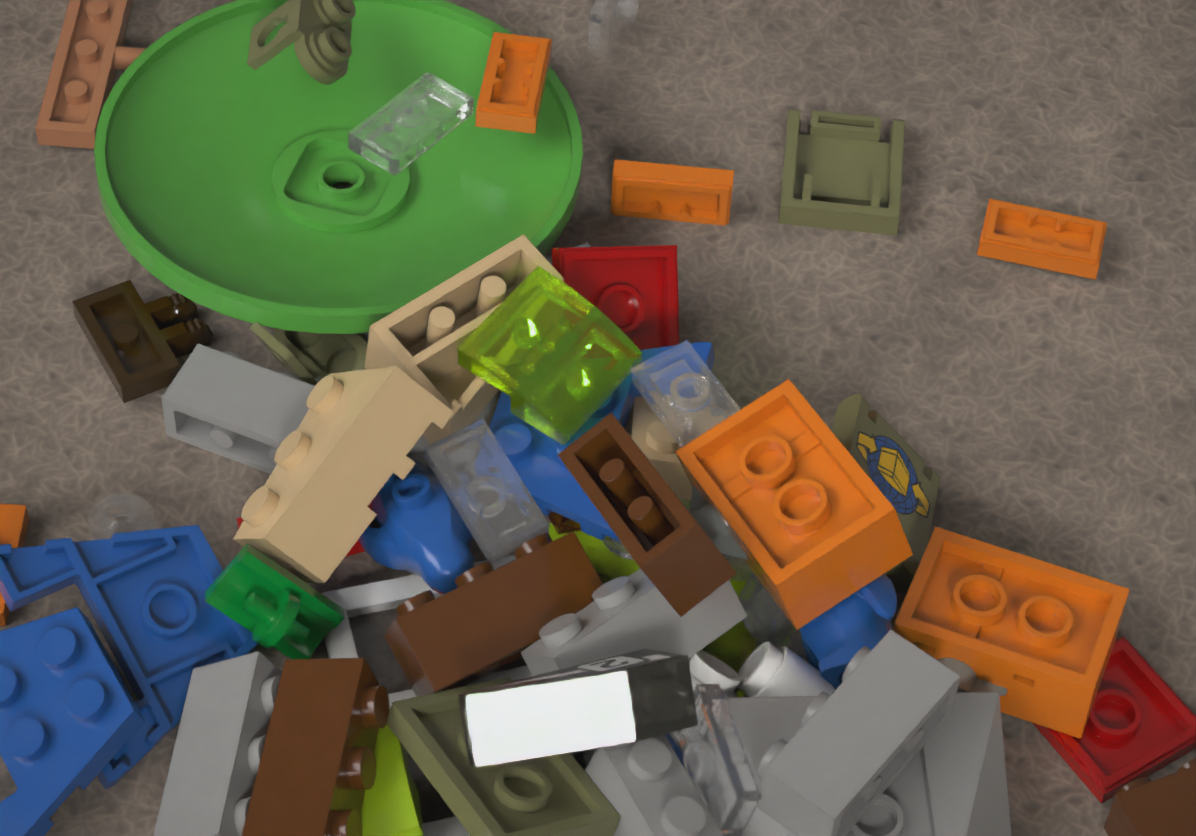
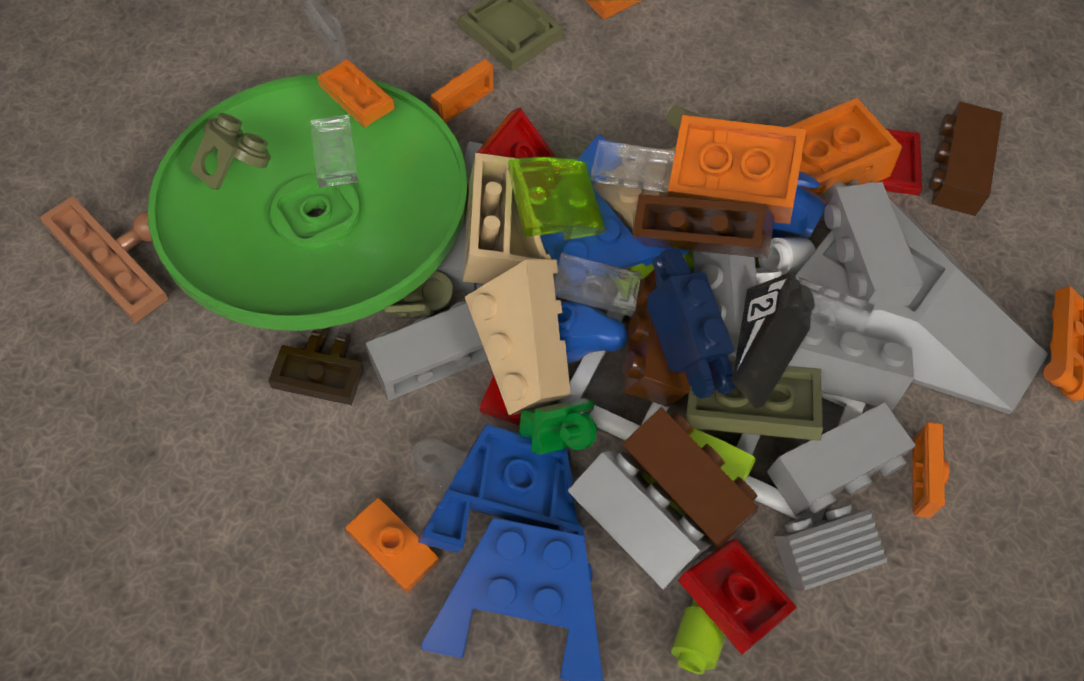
camera: 50 degrees left, 10 degrees up
none -> dark blue hinge [647,248,736,399]

